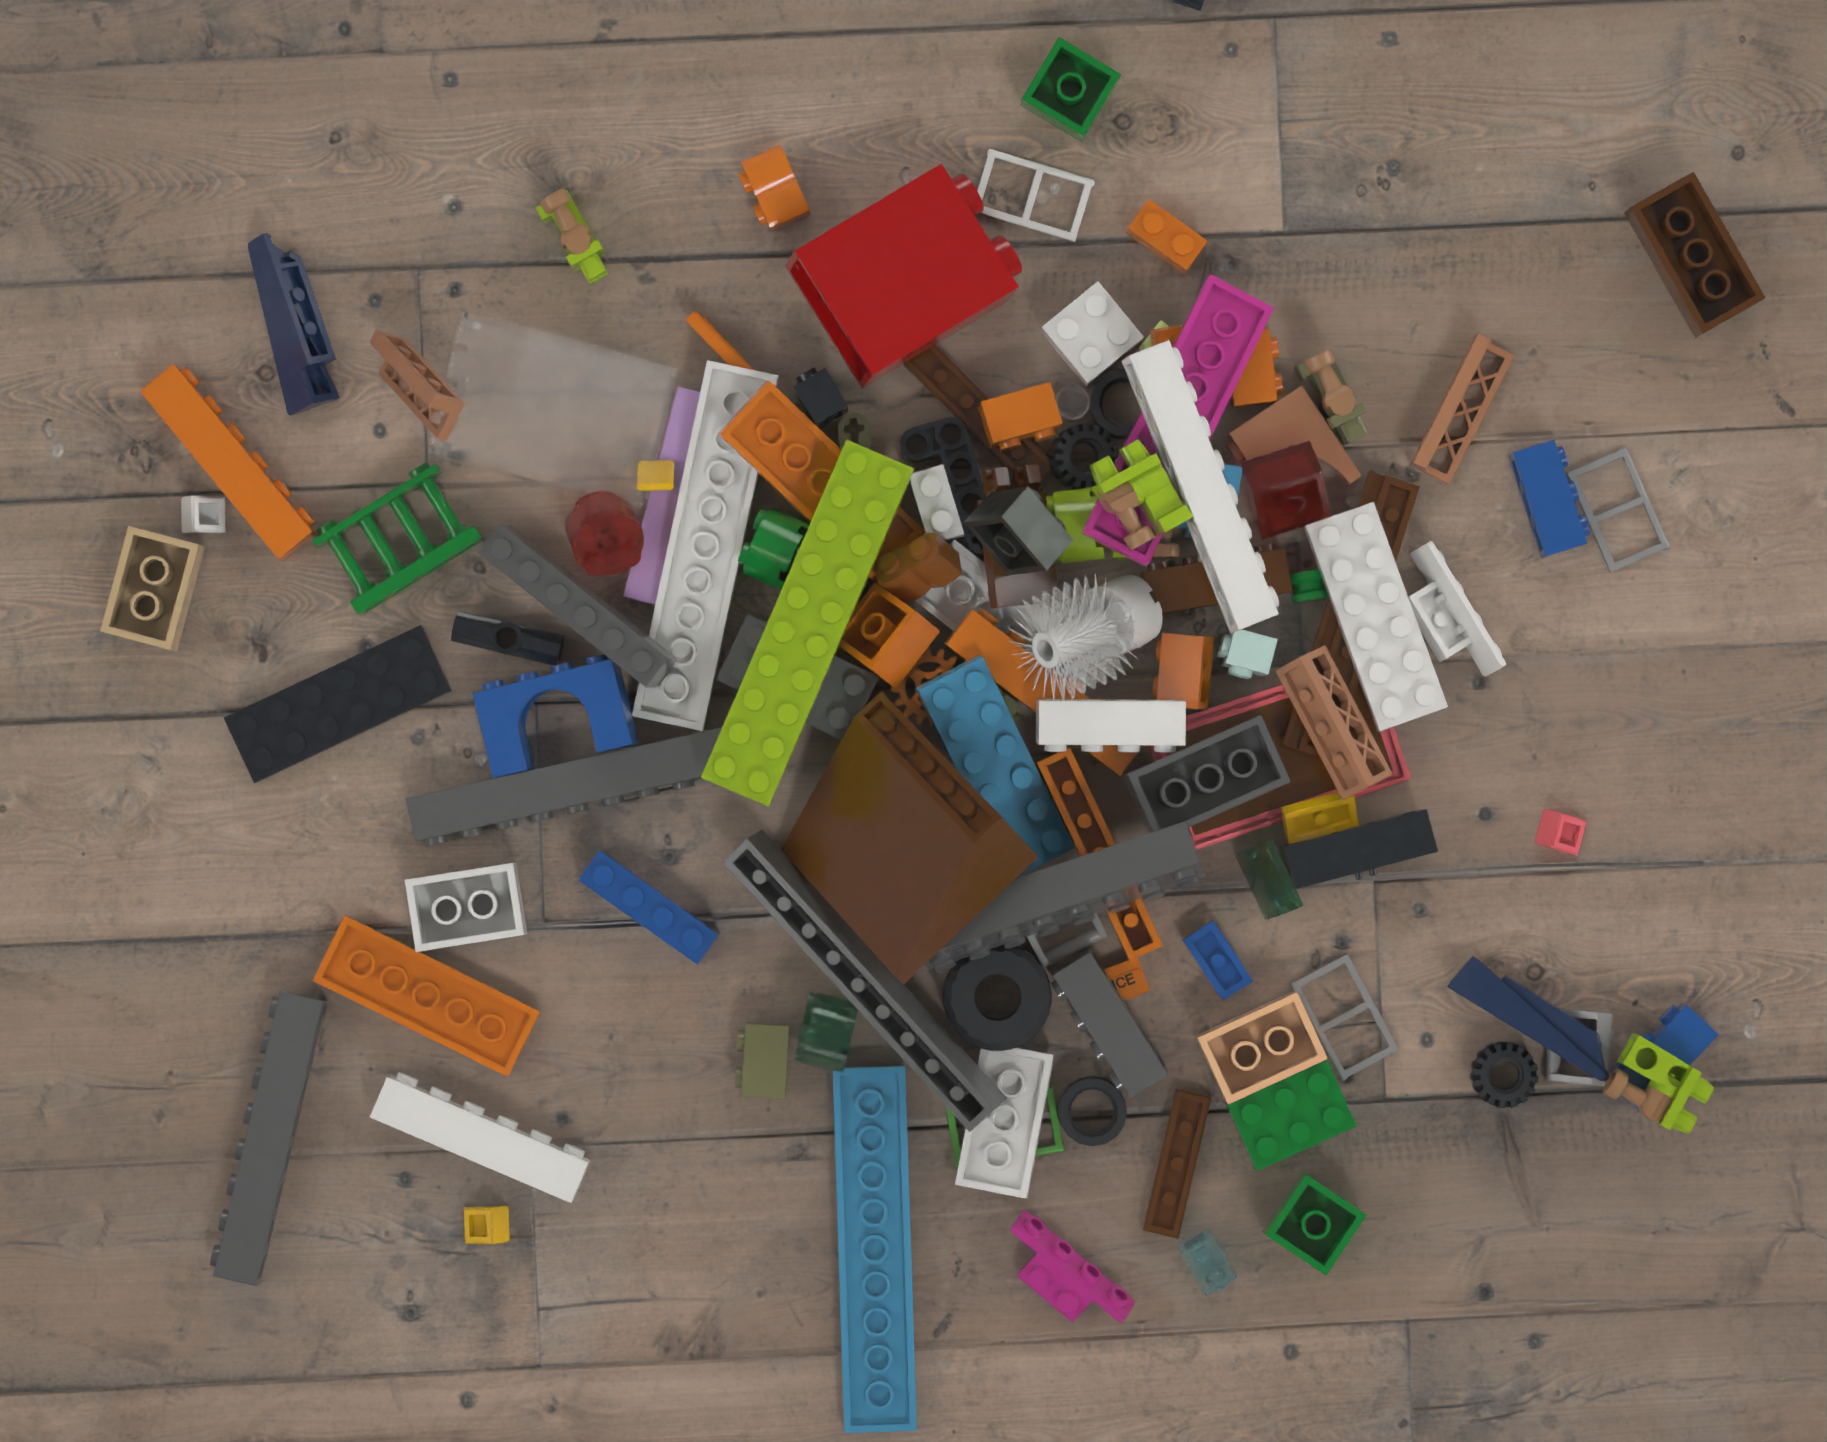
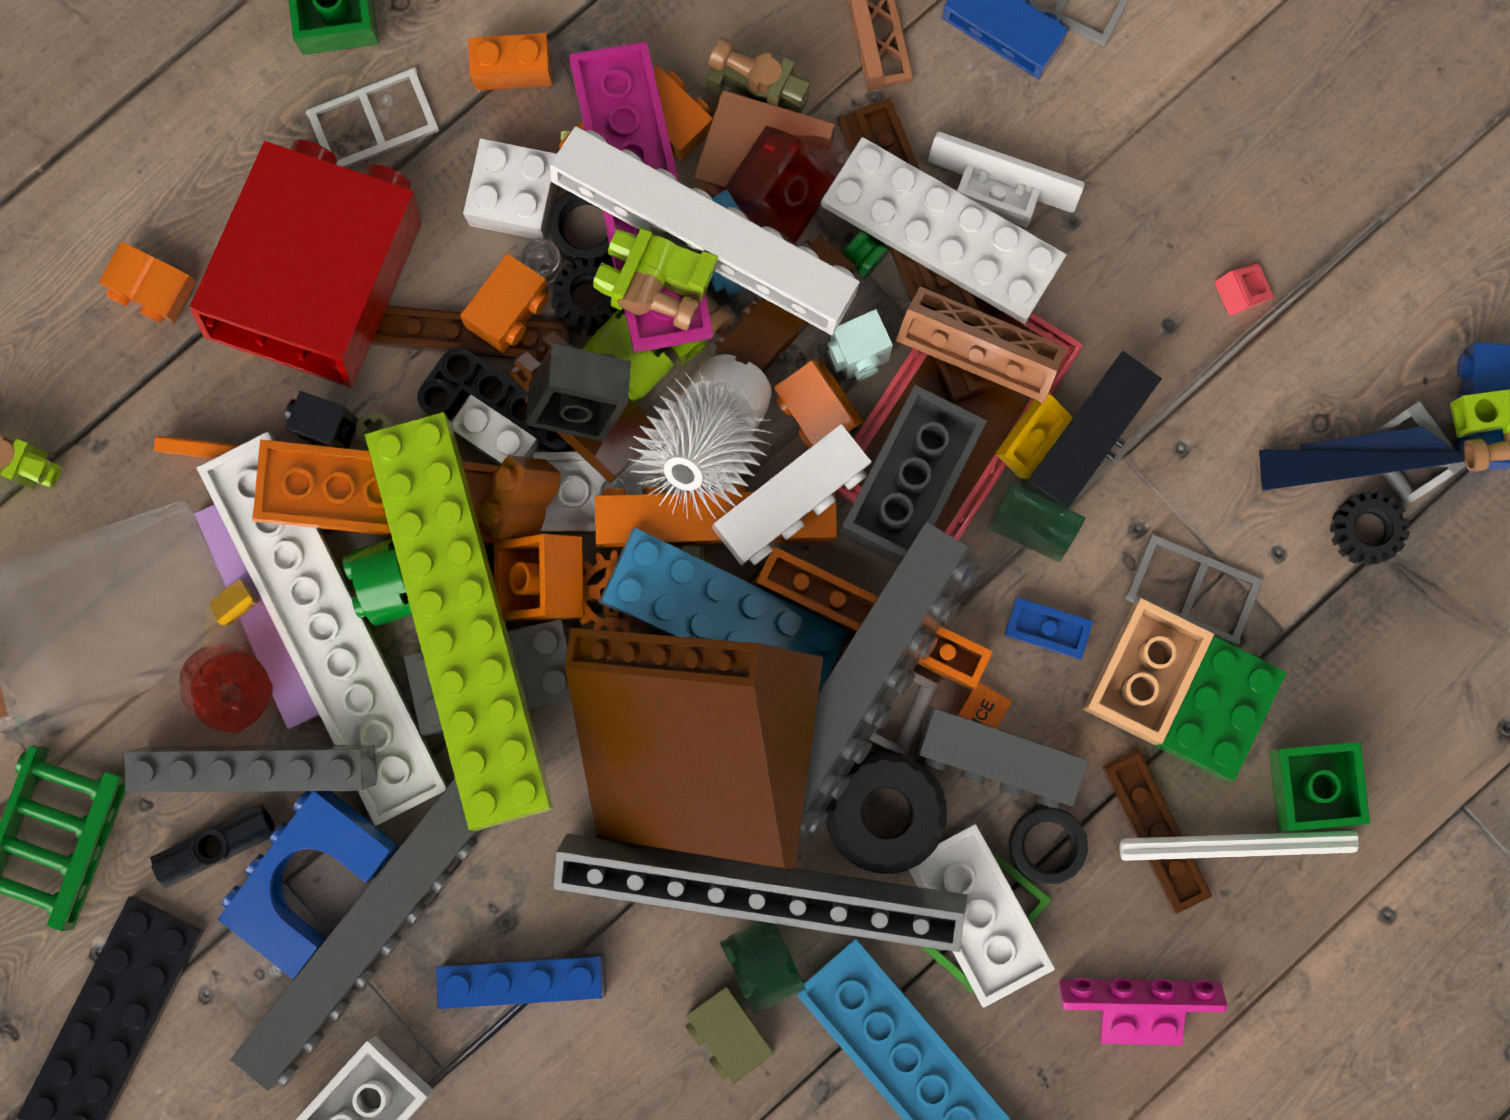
camera: 30 degrees left, 5 degrees down
clear light blue bracket [1177,1229,1237,1295] -> none
none -> white axle [1119,831,1359,861]

